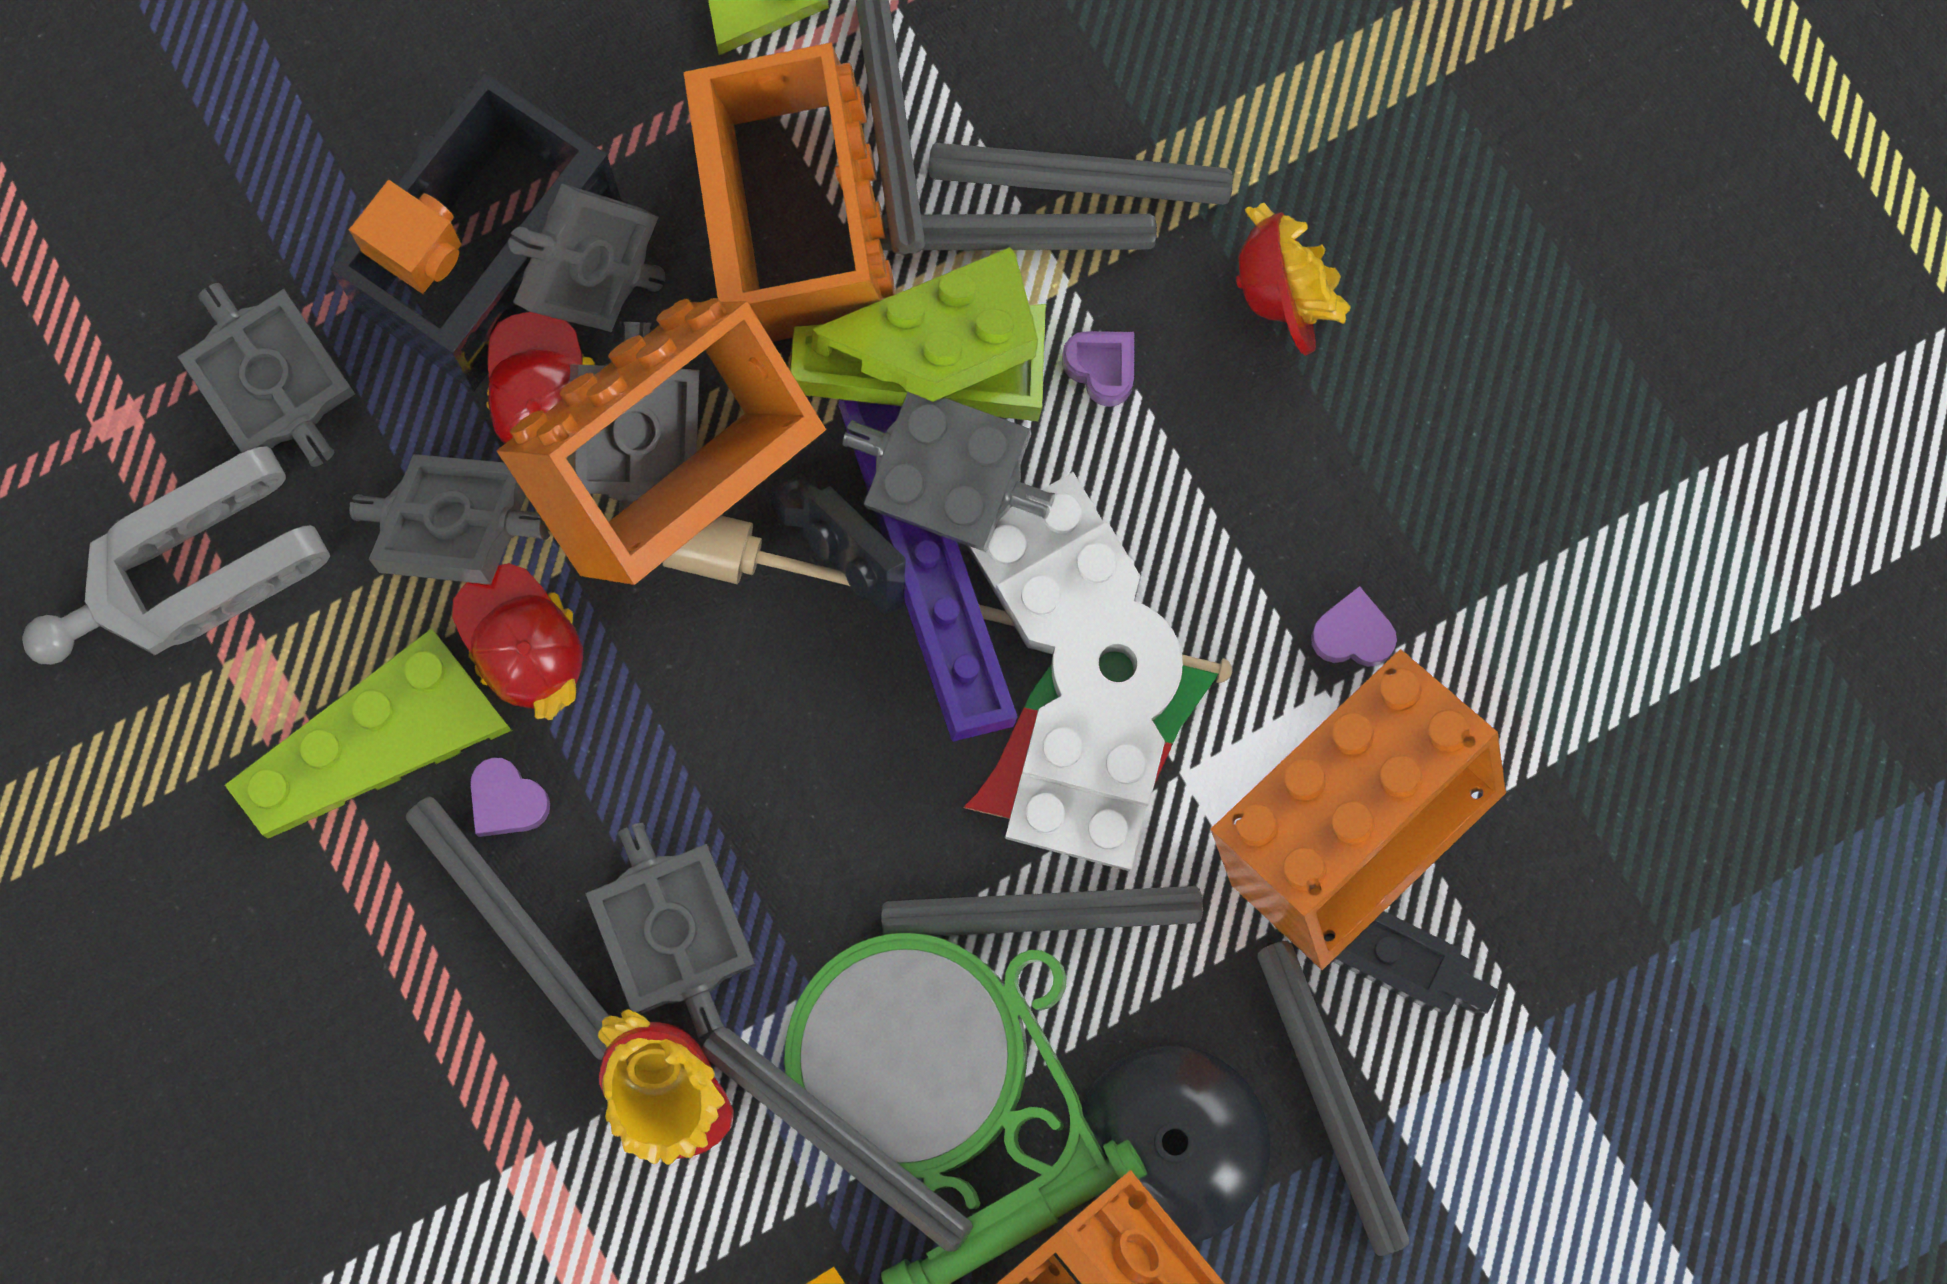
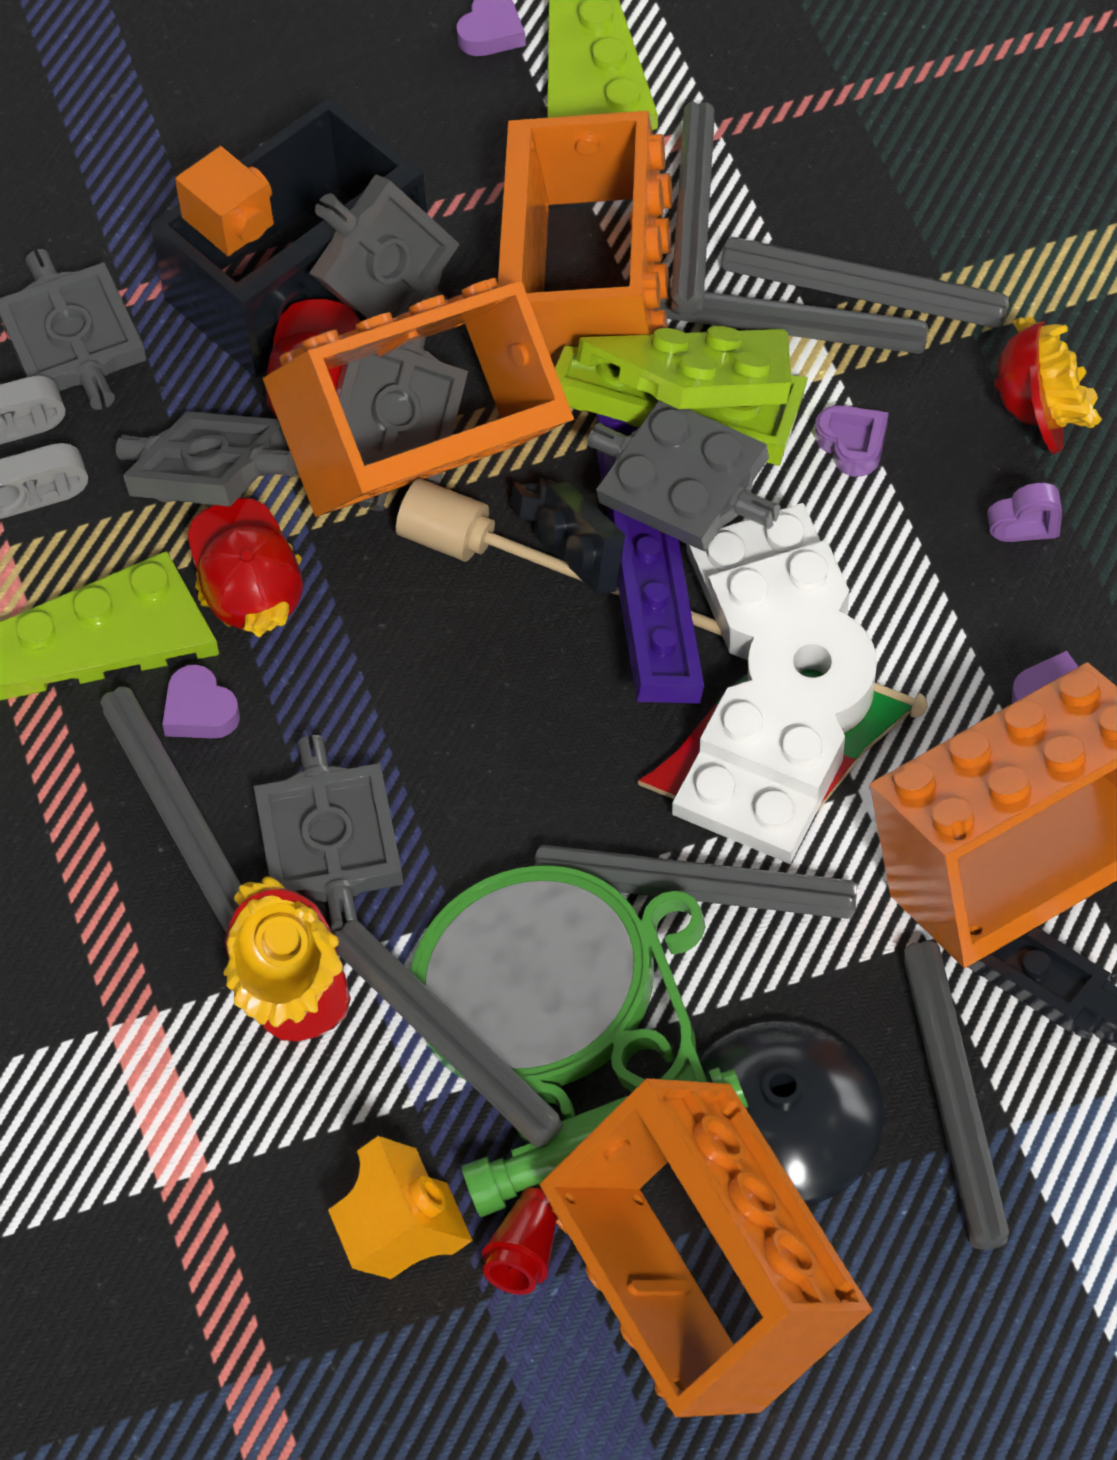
camera: 15 degrees right, 20 degrees down
none -> medium lavender tile [987,483,1062,542]

